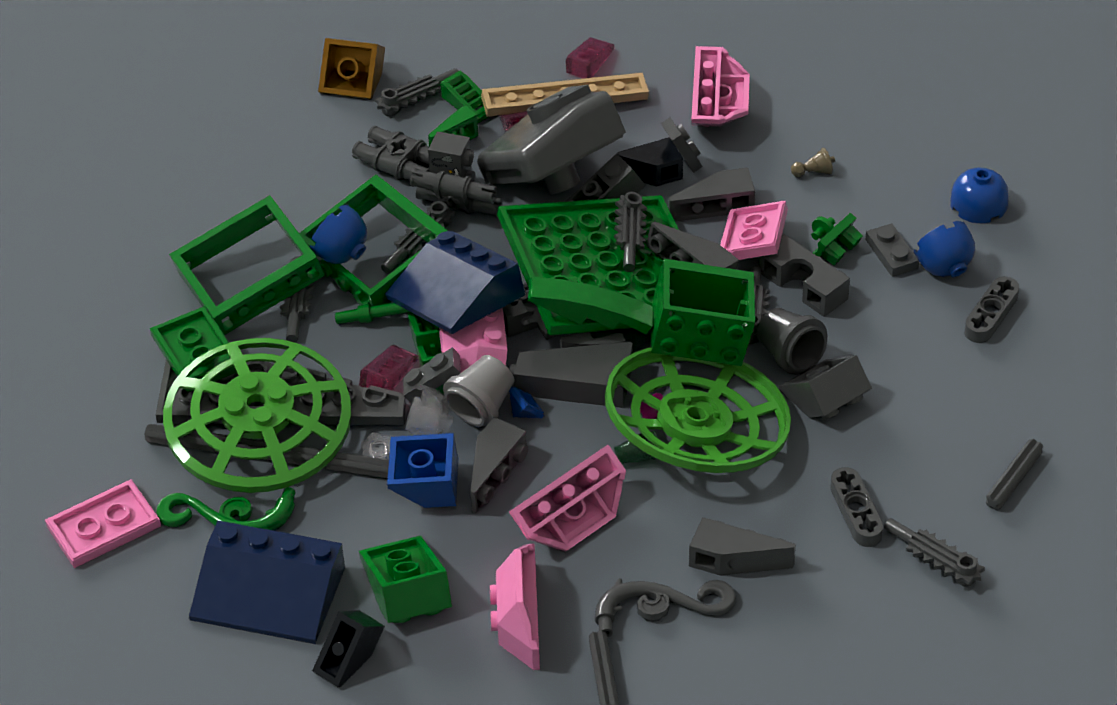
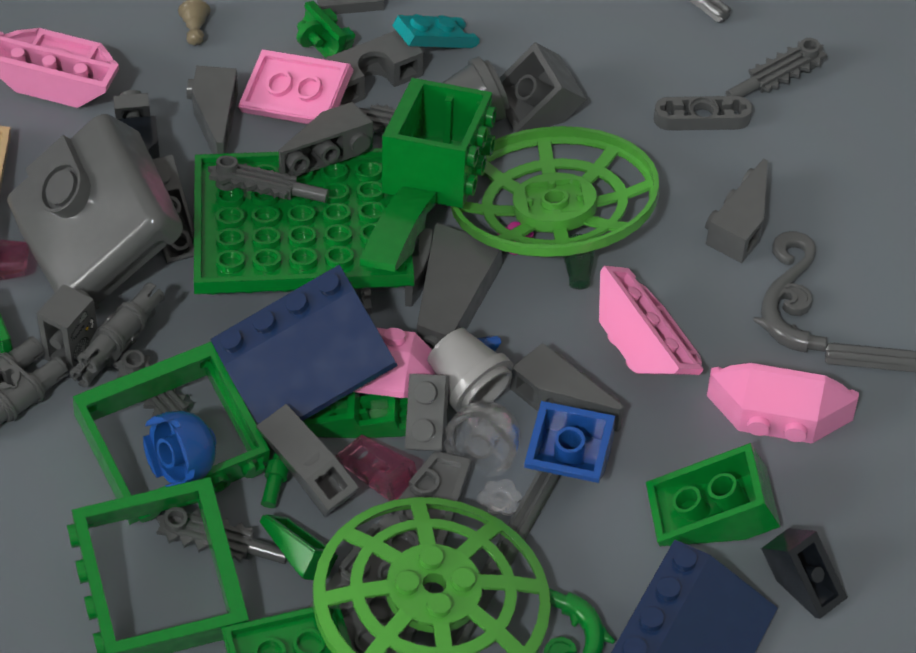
camera: 80 degrees left, 5 degrees up
none -> dark grey slope [256,404,359,517]
none -> green slope [259,514,338,580]
none -> teal hinge [392,14,480,48]

